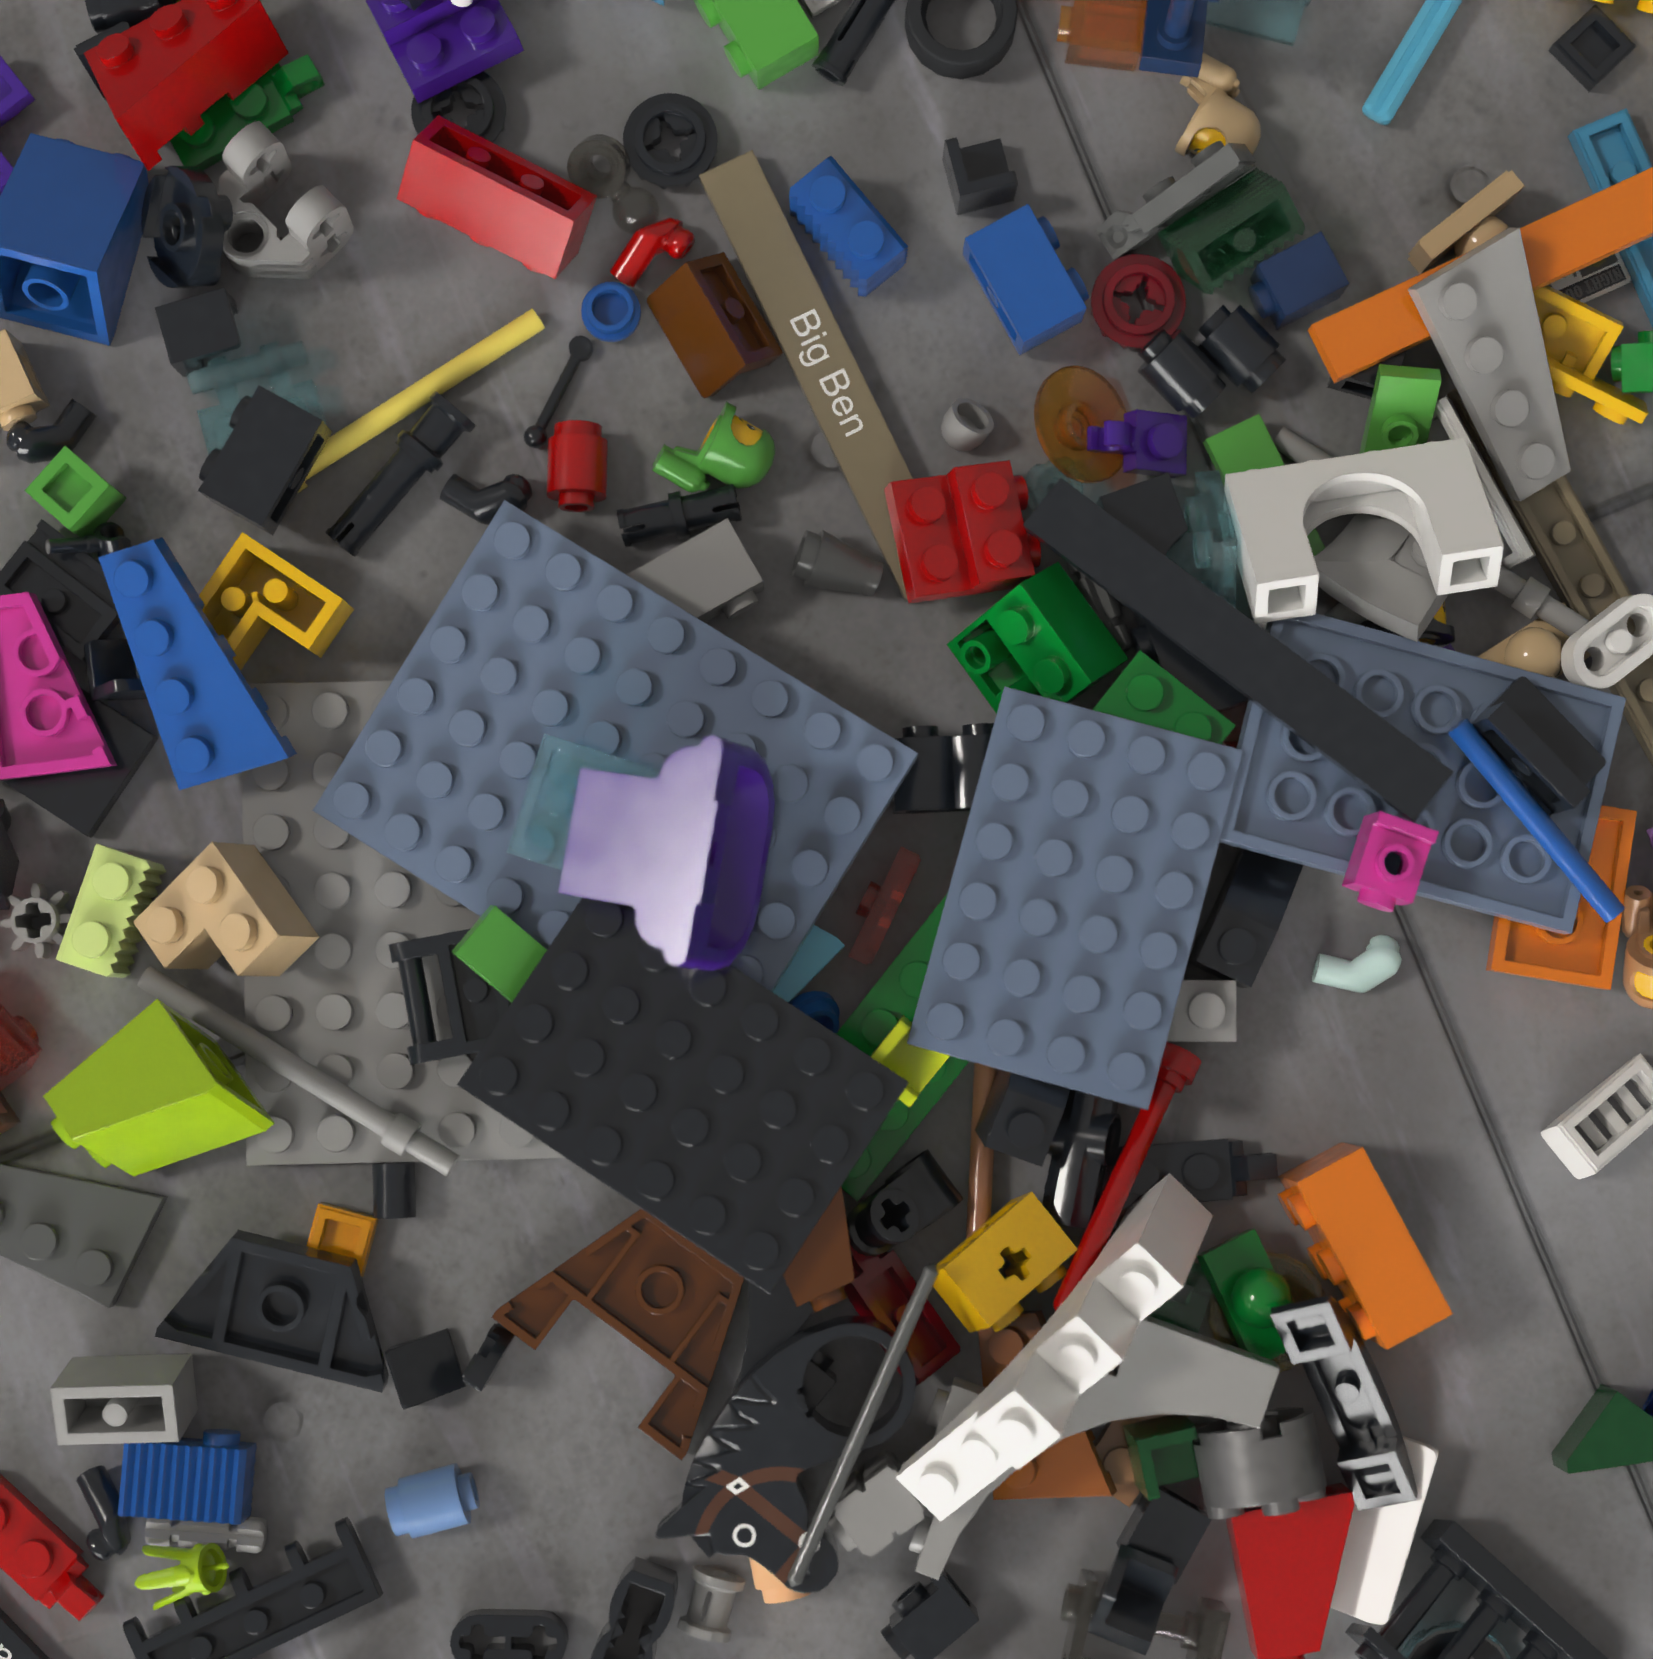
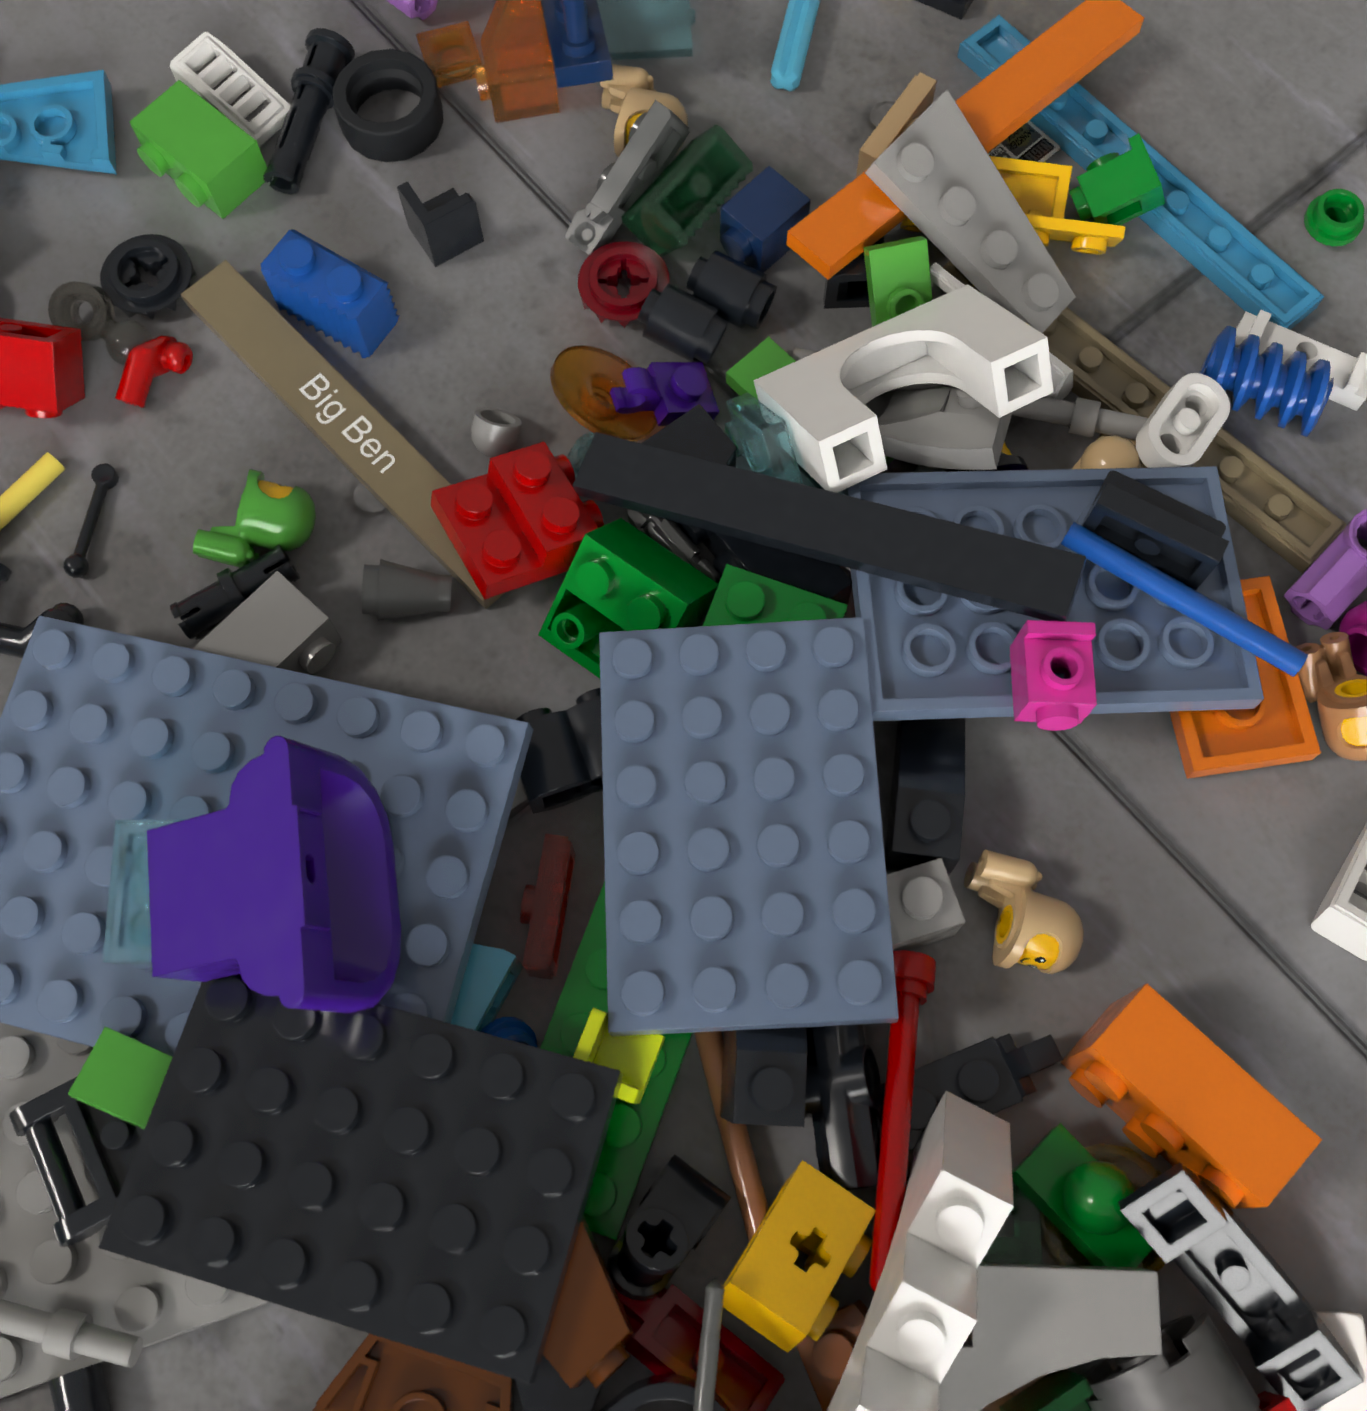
camera: 15 degrees left, 15 degrees down
red brick [547,420,608,512] -> none
blue plate [581,282,641,342] -> none
reddish brown panel [647,252,783,398] -> none
blue brick [962,204,1089,355] -> none
light aqua arm [1312,935,1402,993] -> none
none -> tan piece [964,850,1084,974]

